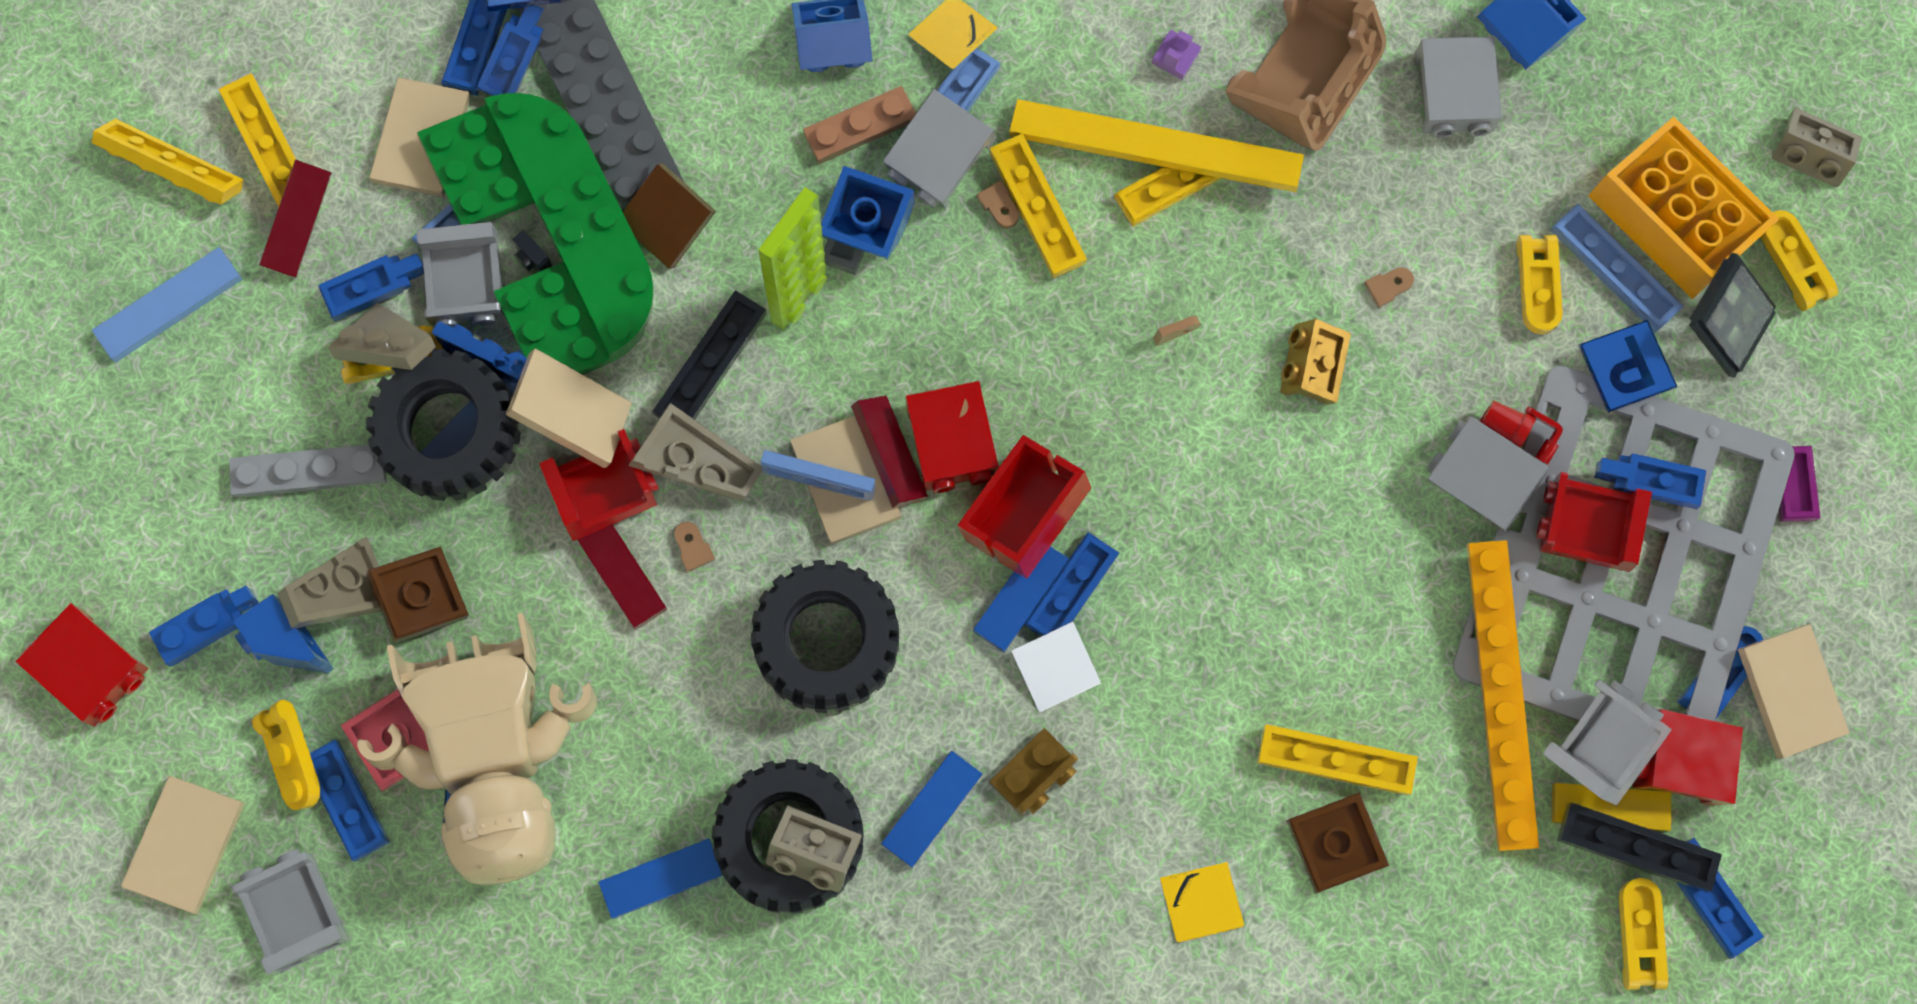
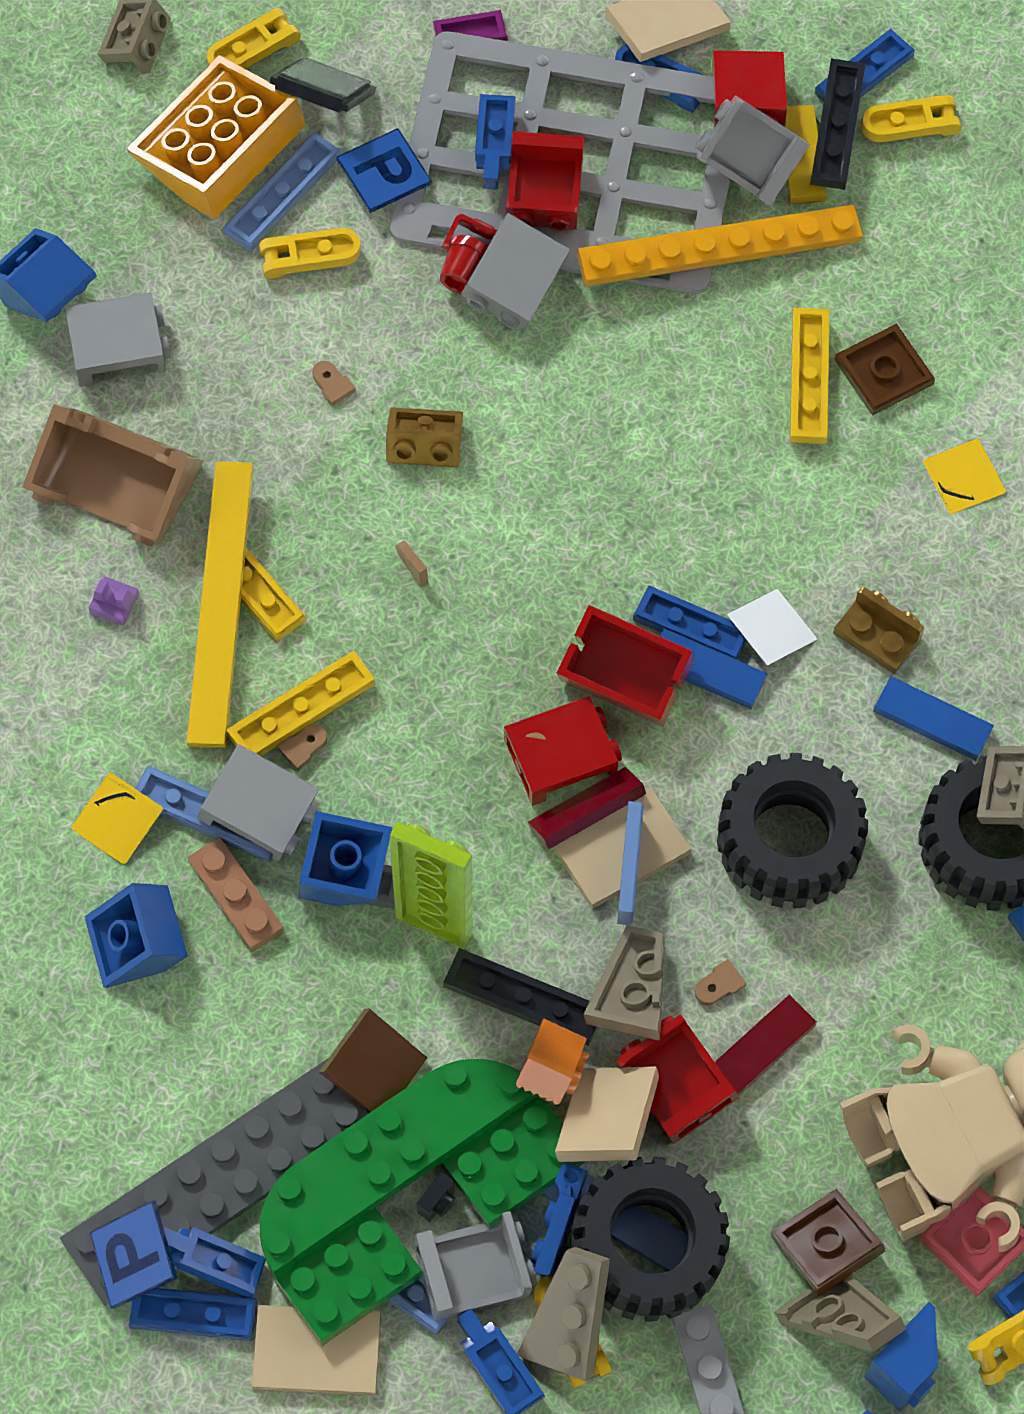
camera: 95 degrees left, 10 degrees down
none -> orange brick [516,1019,589,1105]

